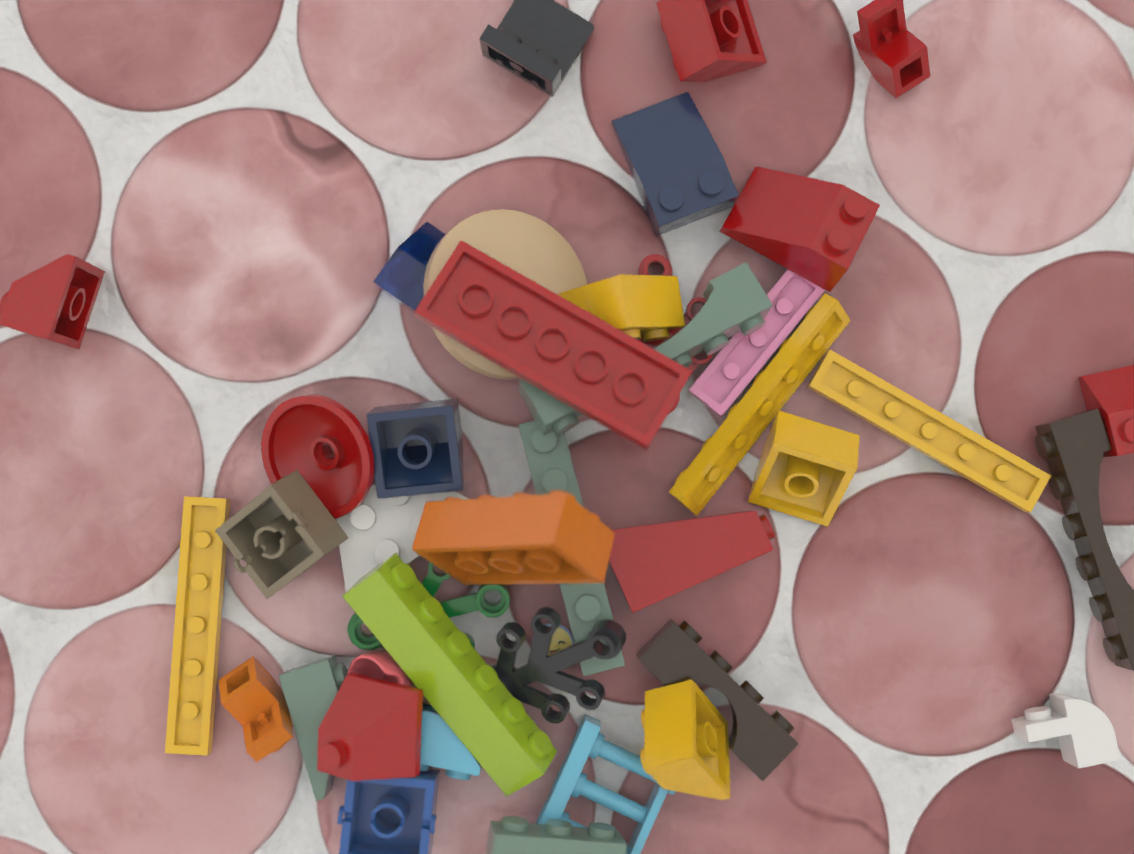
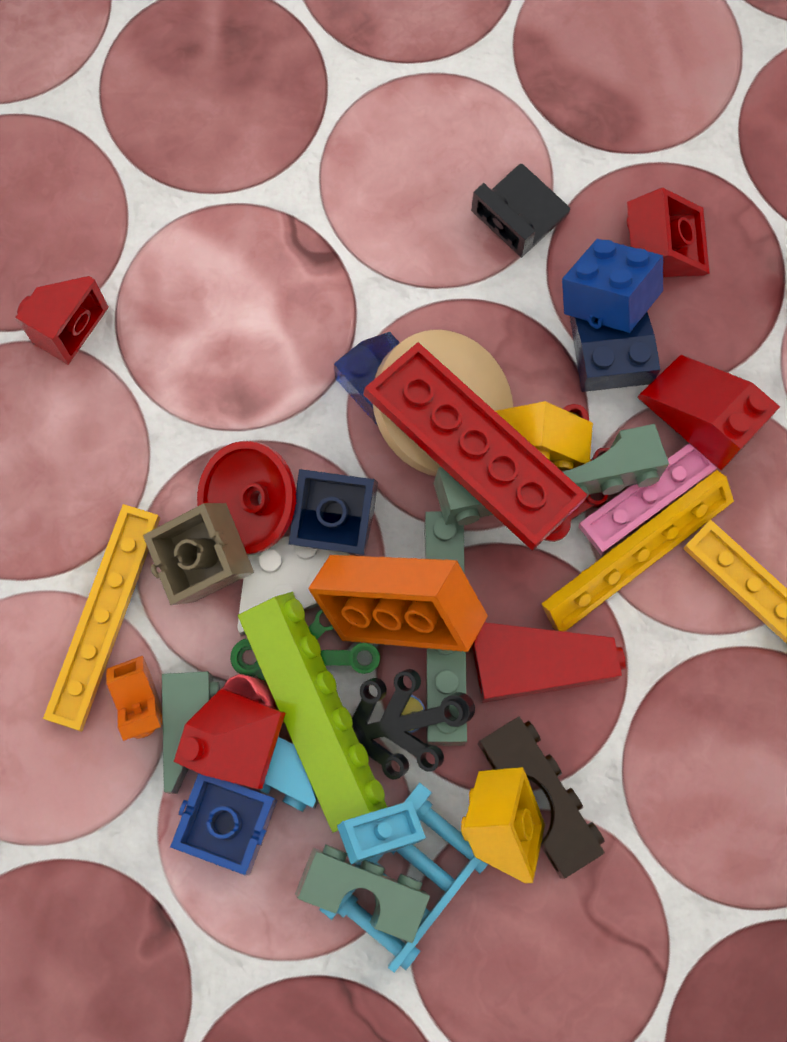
camera: 15 degrees right, 10 degrees down
yellow slope [748,410,860,527] -> none
none -> medium azure plate [337,800,426,865]
none -> blue brick [562,238,663,333]

